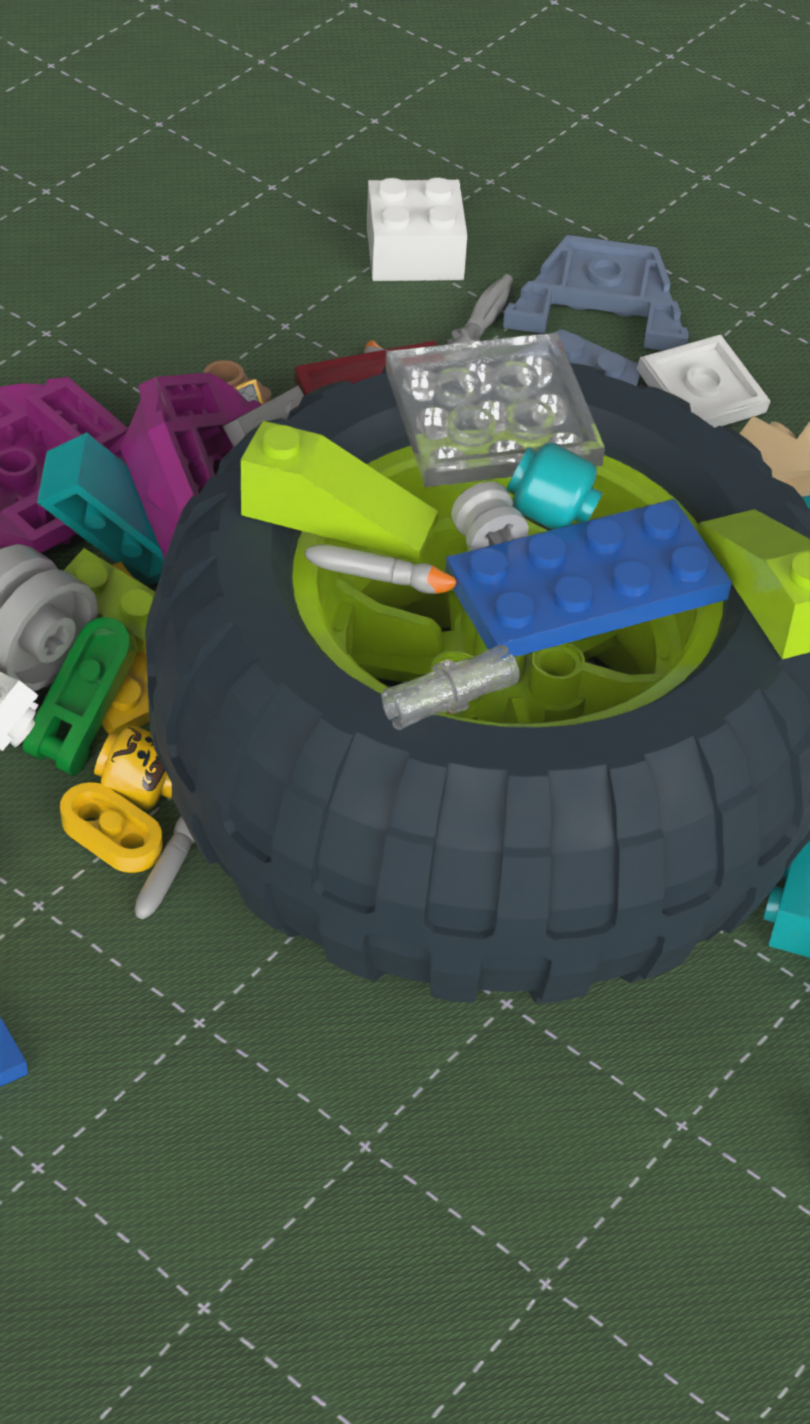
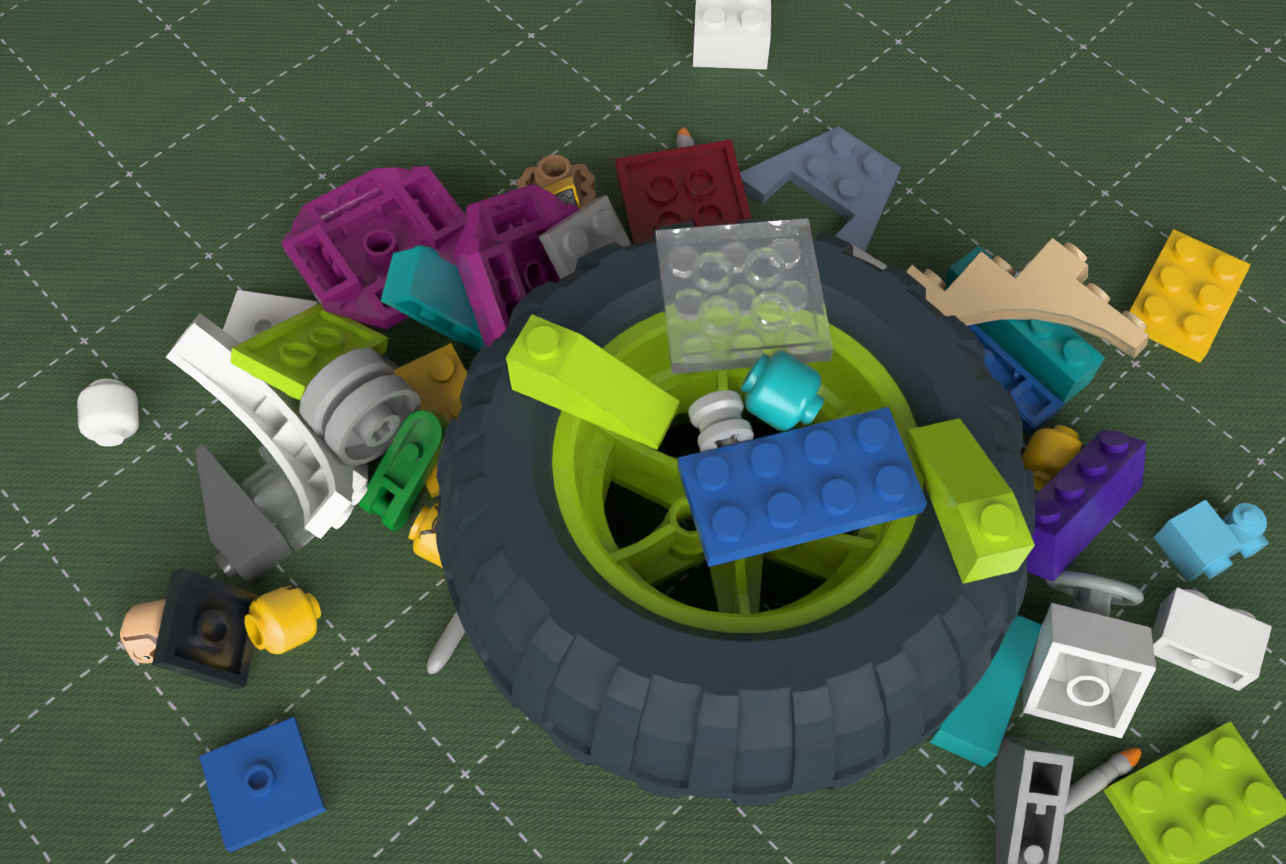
camera: 10 degrees right, 15 degrees up
yellow plate [60,782,163,873] -> none
lime plate [64,548,155,653] -> none
light grey piece [305,544,457,594] -> none
clear pin [382,644,519,730] -> none
light grey piece [442,274,513,361] -> none
sand blue wing [503,235,689,351] -> none
white plate [637,334,771,427] -> none

